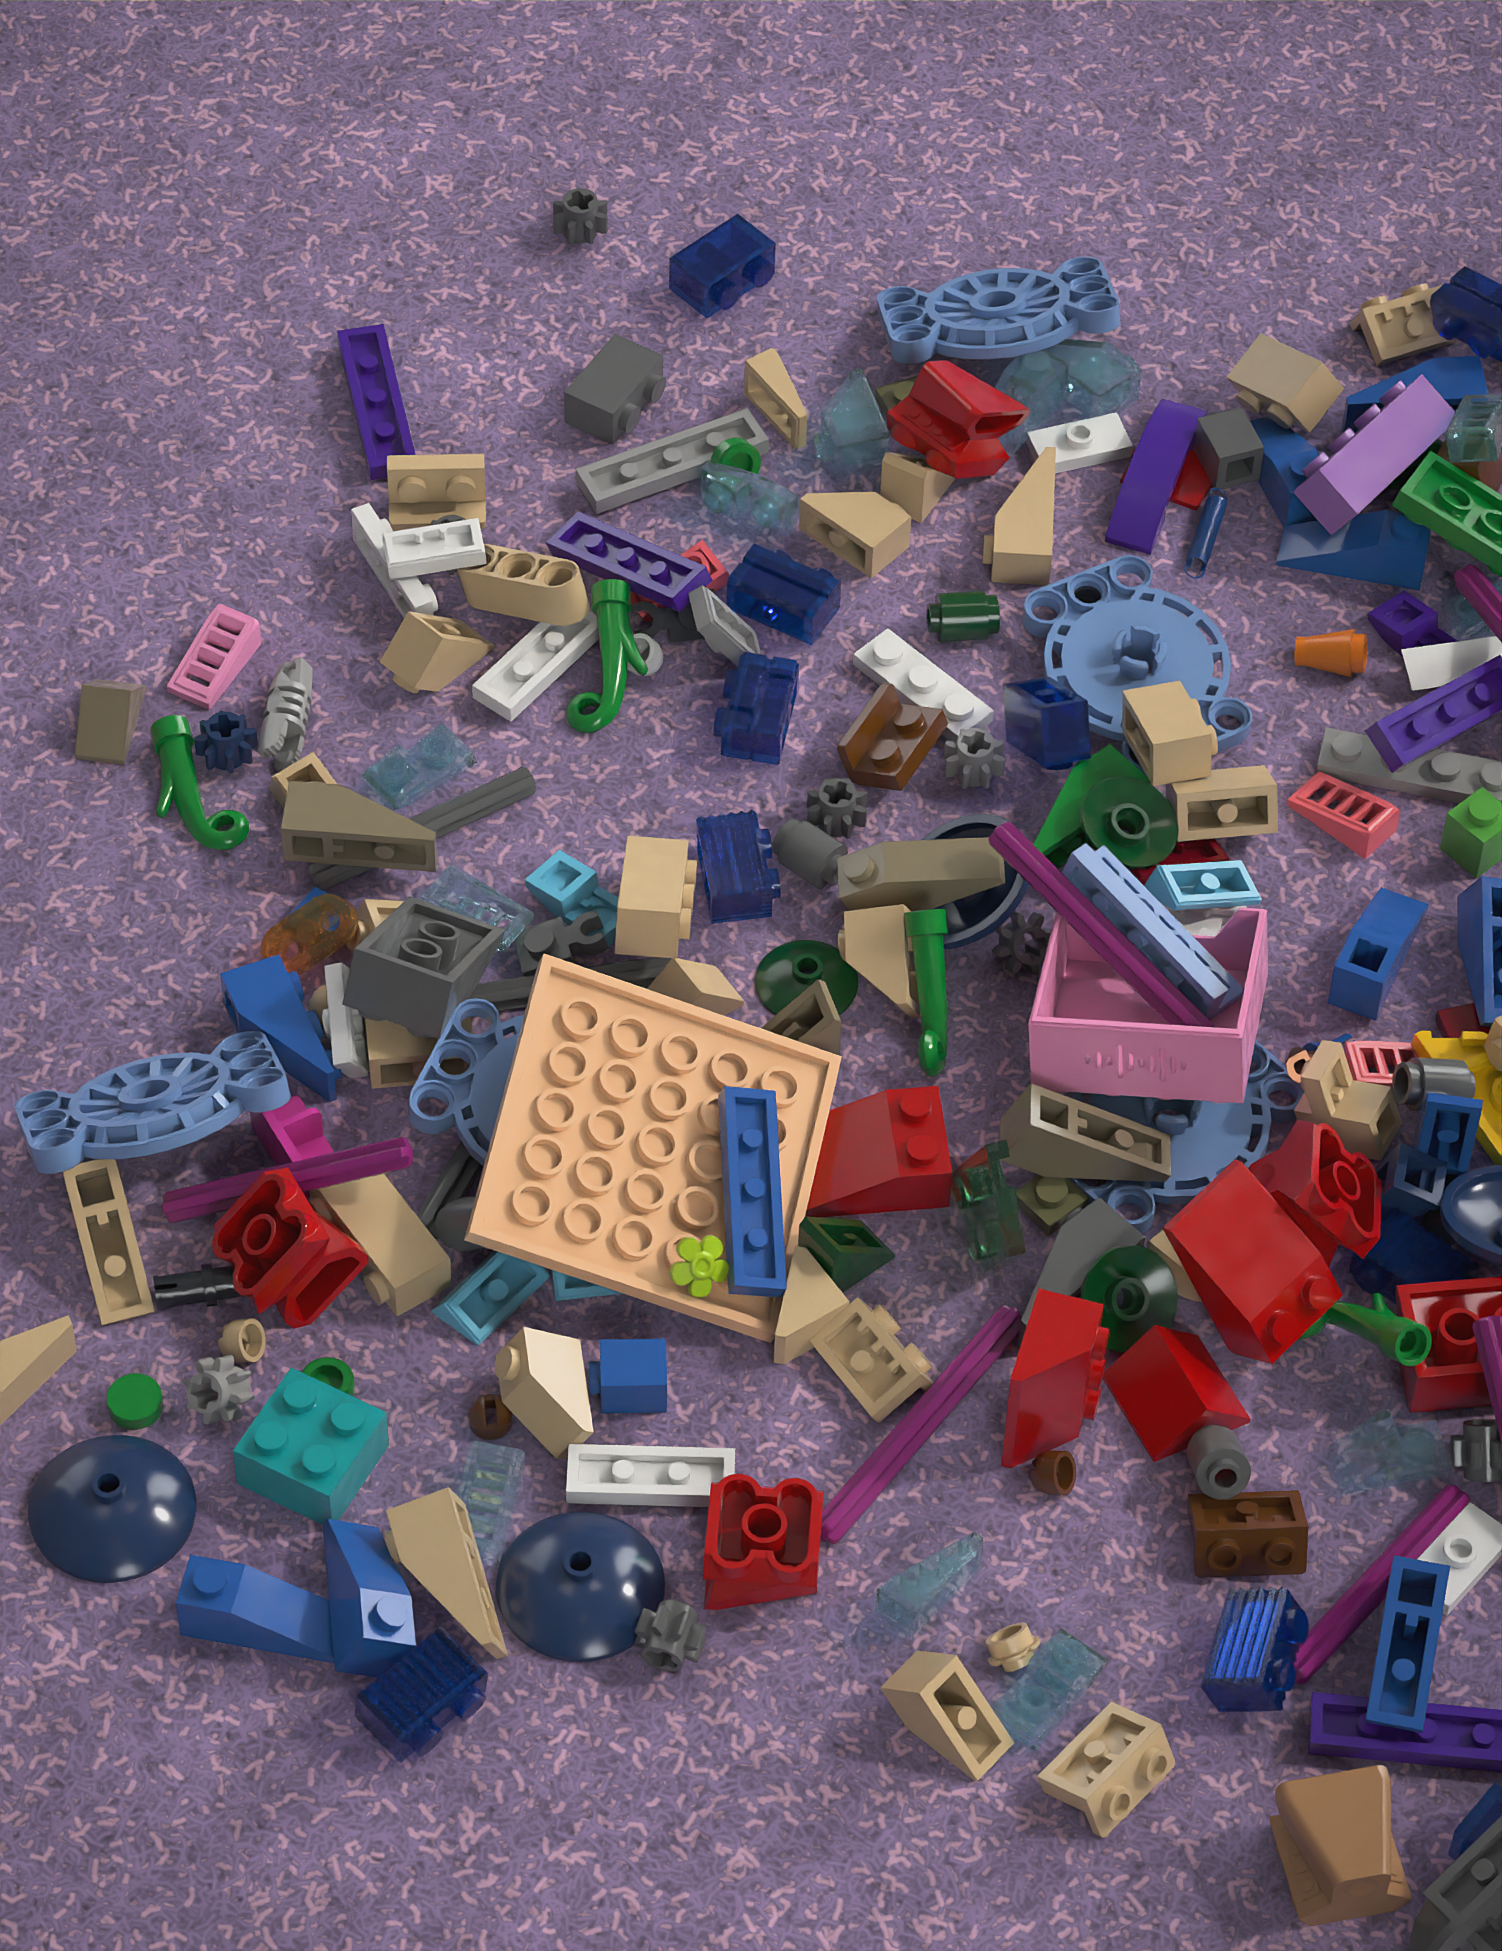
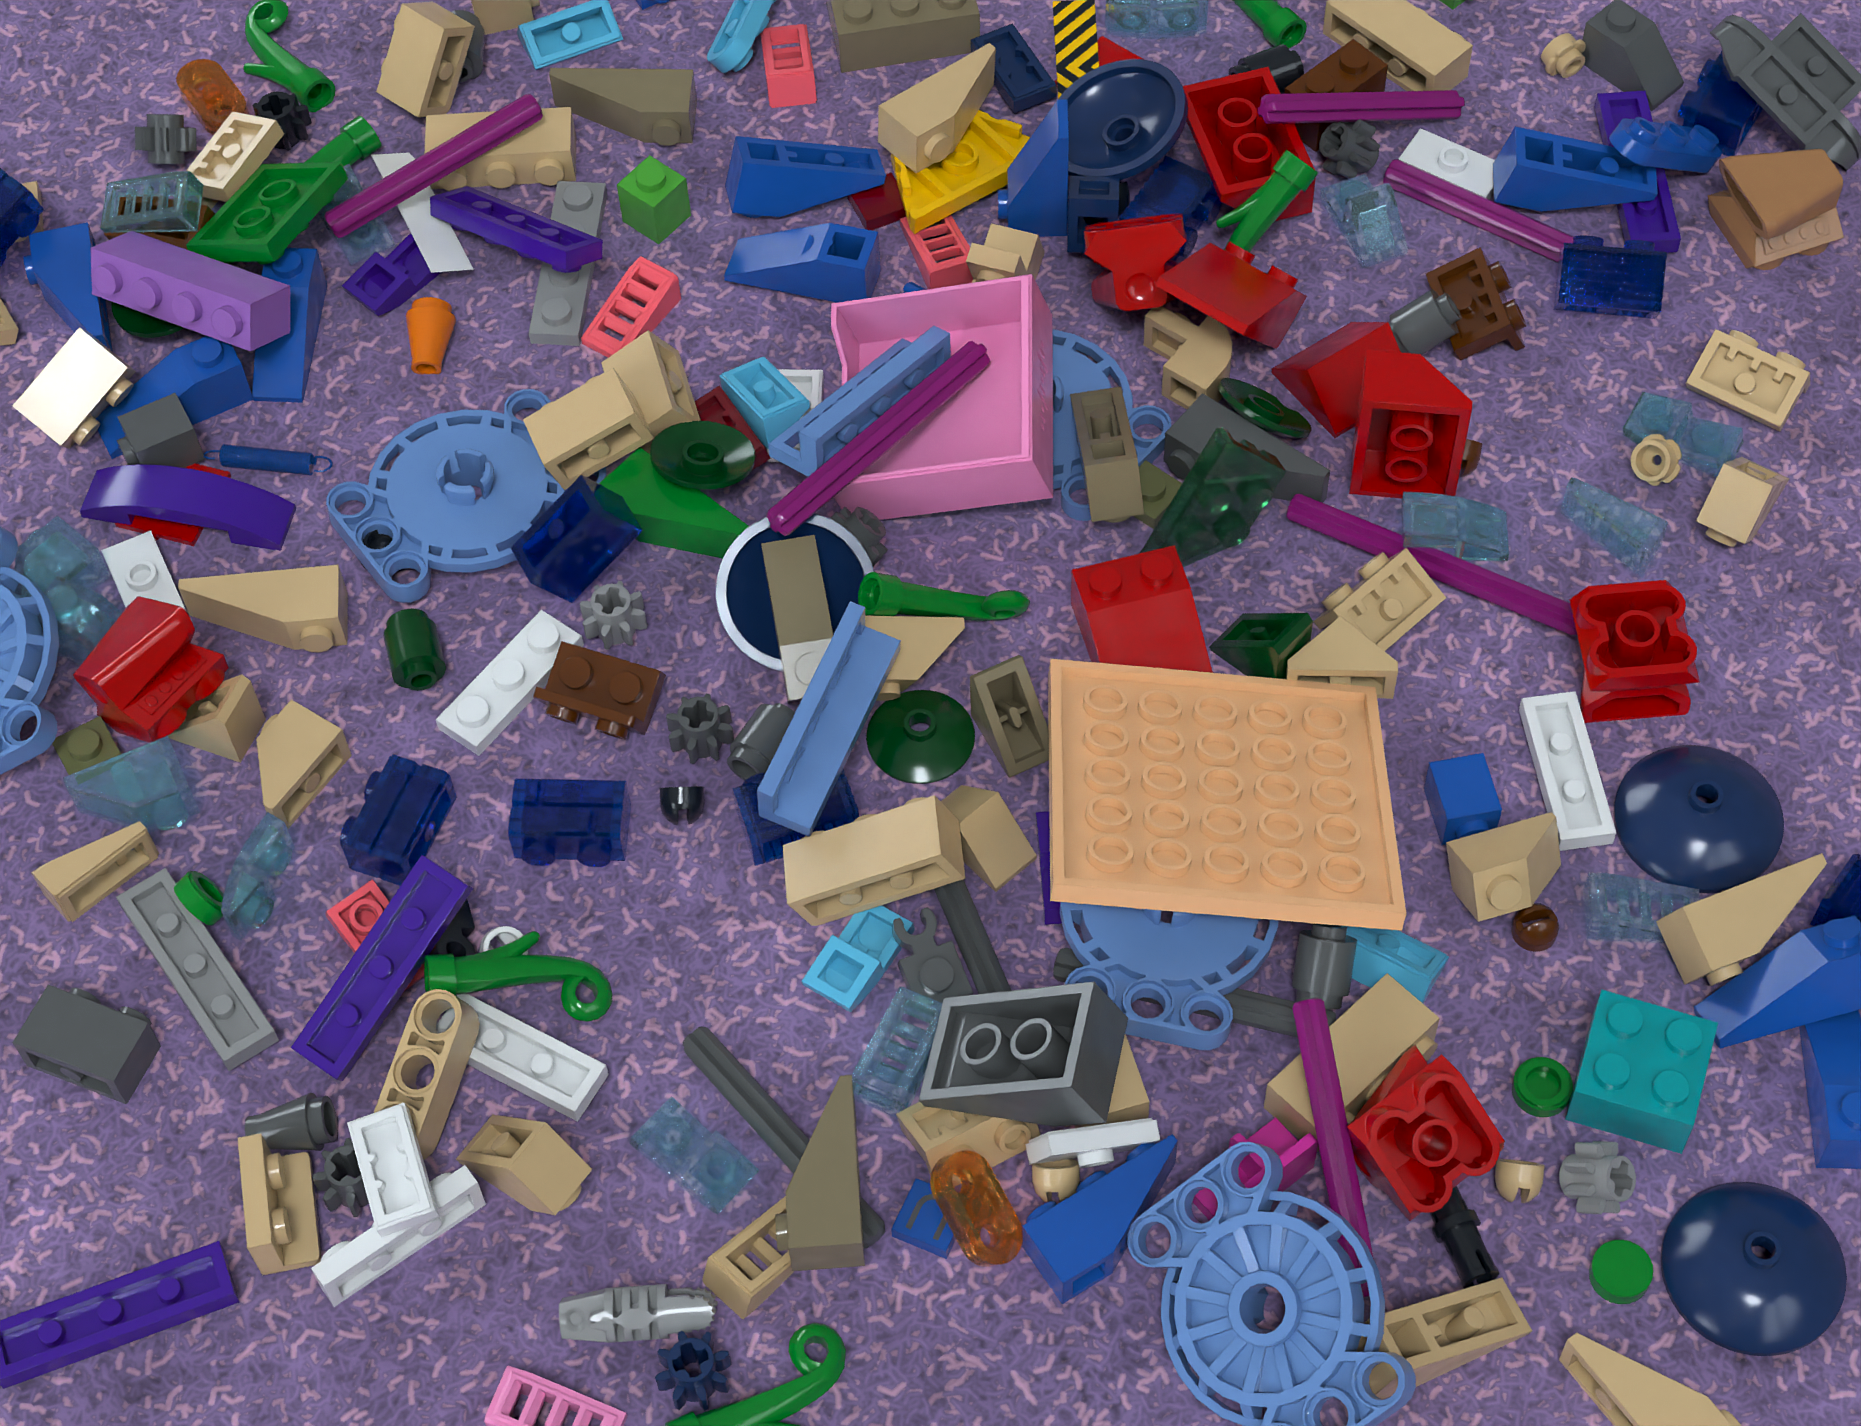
camera: 95 degrees left, 5 degrees up
dark grey gear [634,1600,706,1672] -> none
lime plant [670,1235,729,1297] -> none
light grey plate [688,585,764,675] -> none
blue plate [718,1086,787,1298] -> none
dark grey brick [1392,1057,1476,1111] -> none
none -> dark grey cone [245,1093,338,1151]
none -> black hinge [659,786,704,825]
none -> medium blue fence [757,601,901,836]
none -> clear light blue slope [1401,492,1509,561]
none -> blue plate [1609,117,1721,173]

